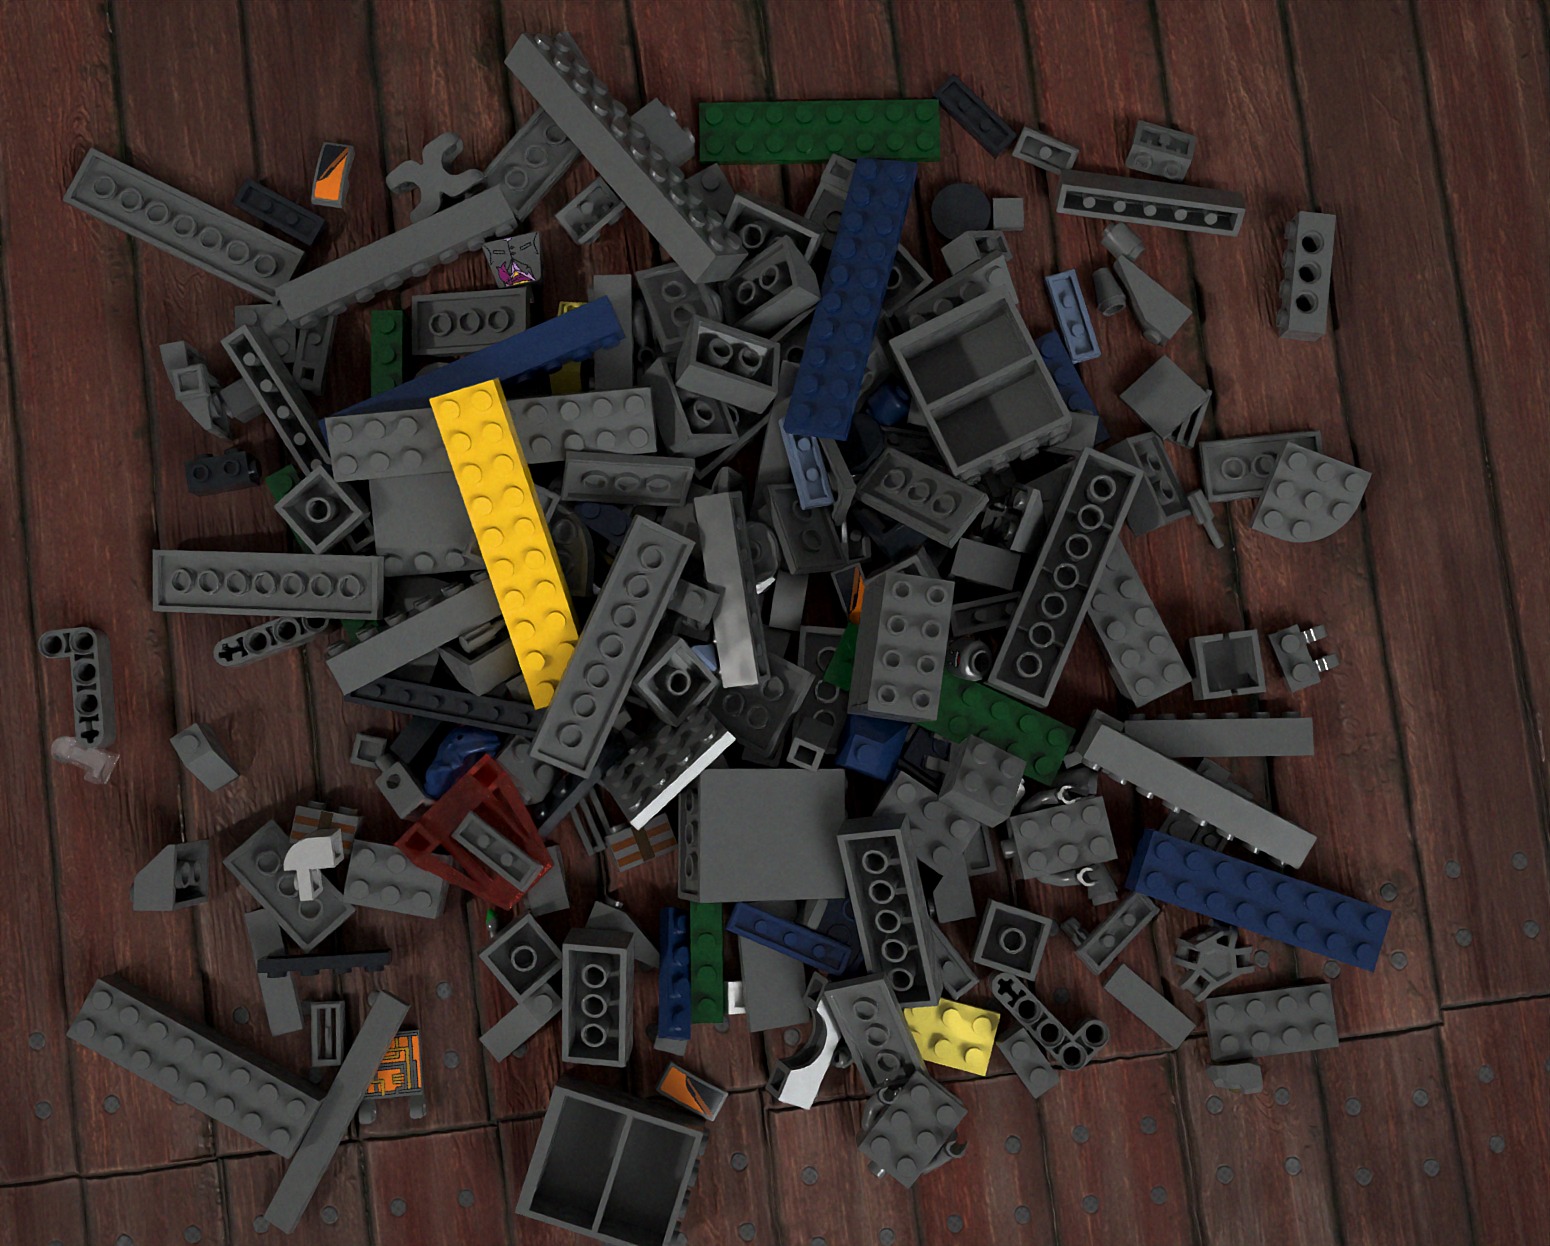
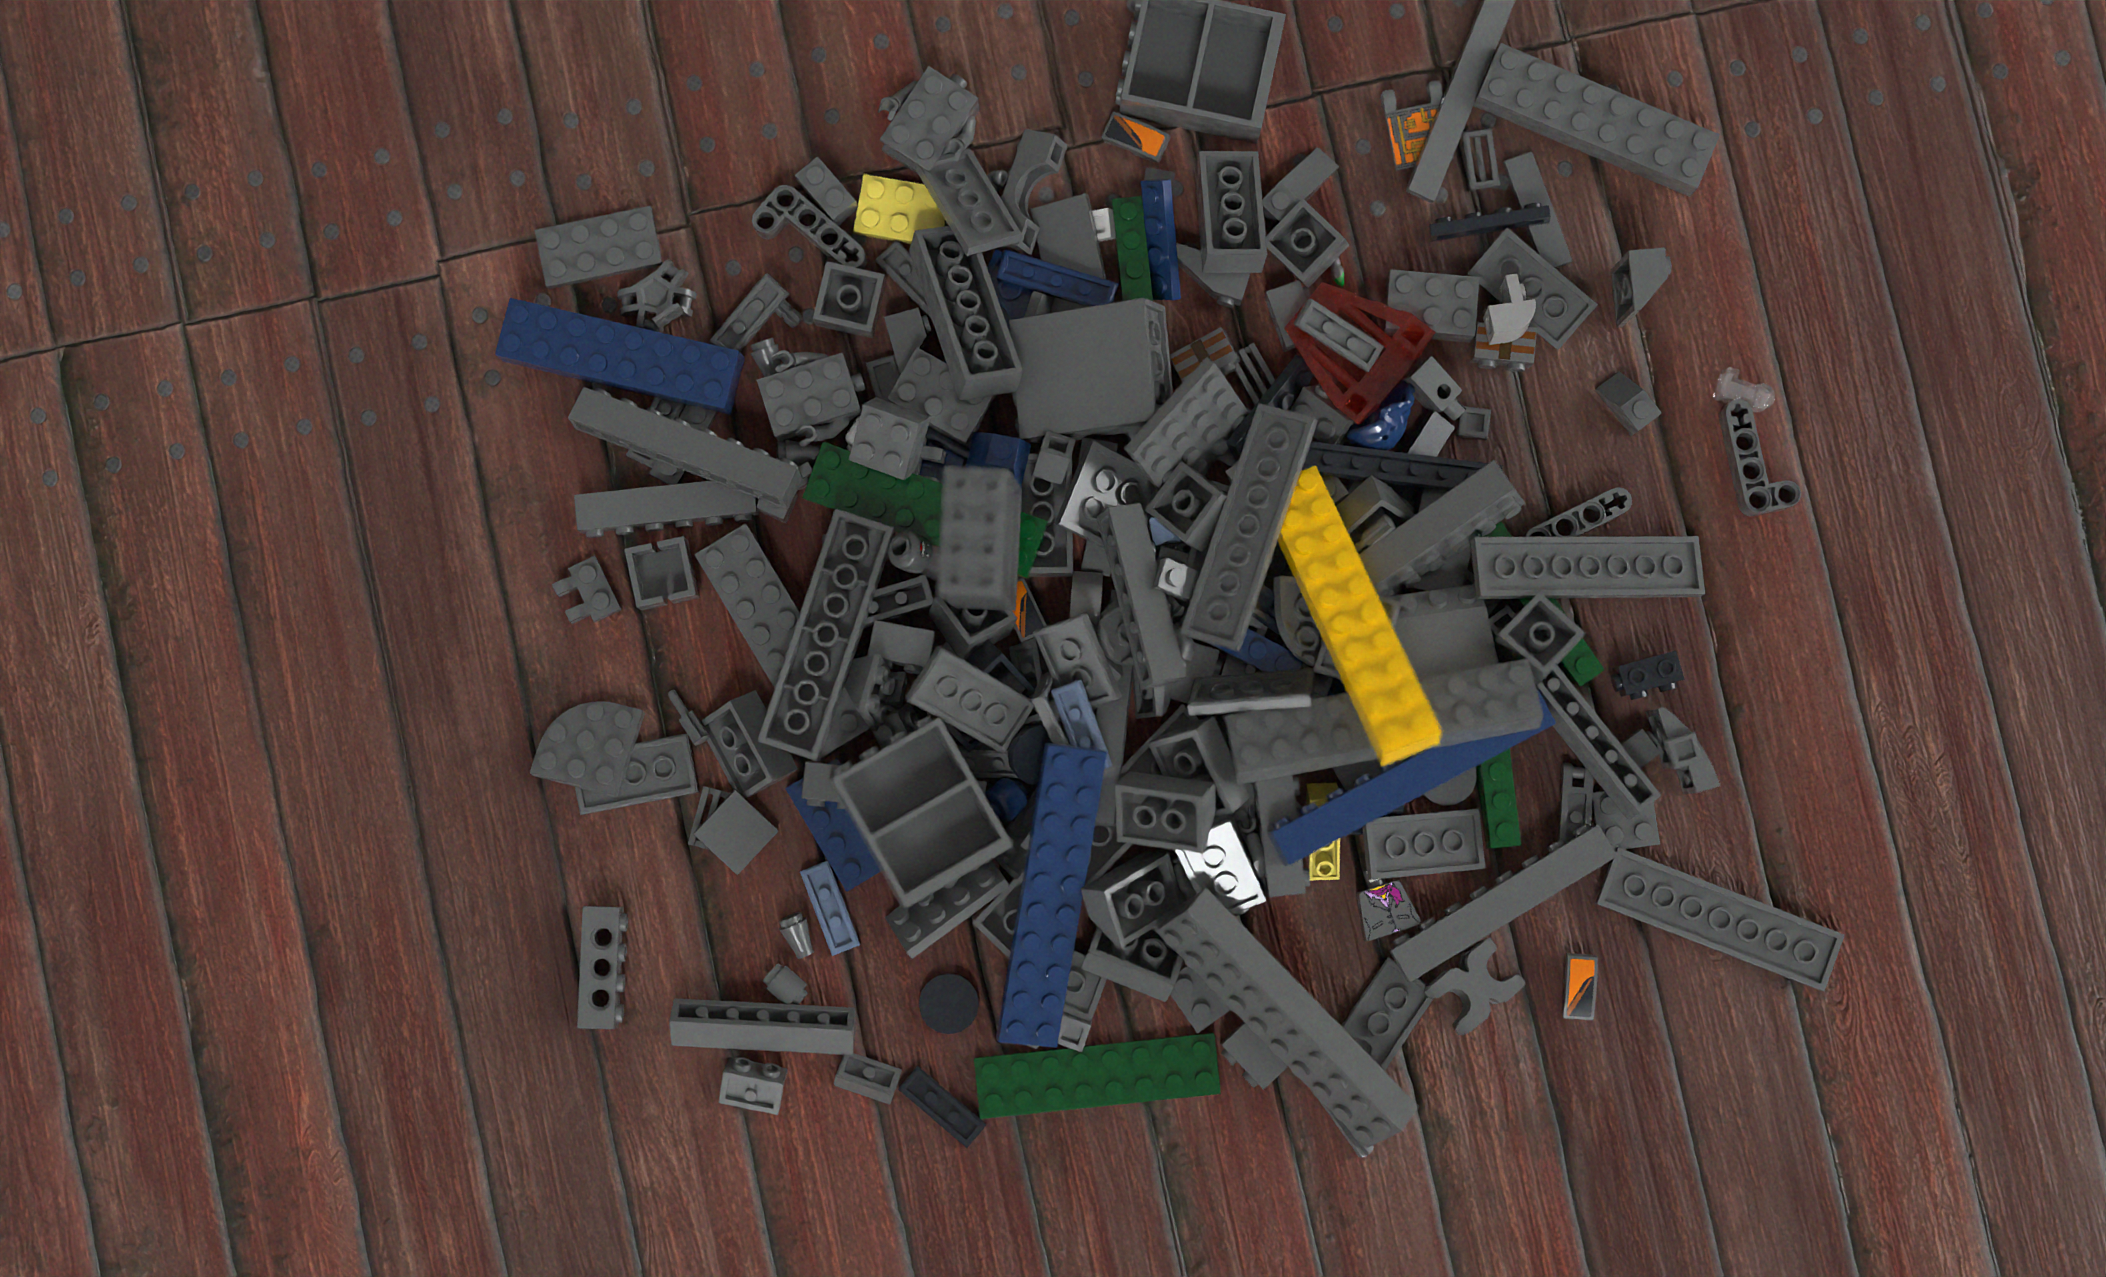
camera: 175 degrees right, 0 degrees up
black plate [232,178,329,249] -> none
dark grey bracket [553,176,627,246] -> none
dark grey slope [941,230,1013,276] -> none
dark grey tile [992,198,1024,231] -> none
dark grey tile [1102,962,1196,1049] -> none
dark grey slope [1111,254,1192,347] -> none
dark grey rock [1205,1058,1263,1094] -> none

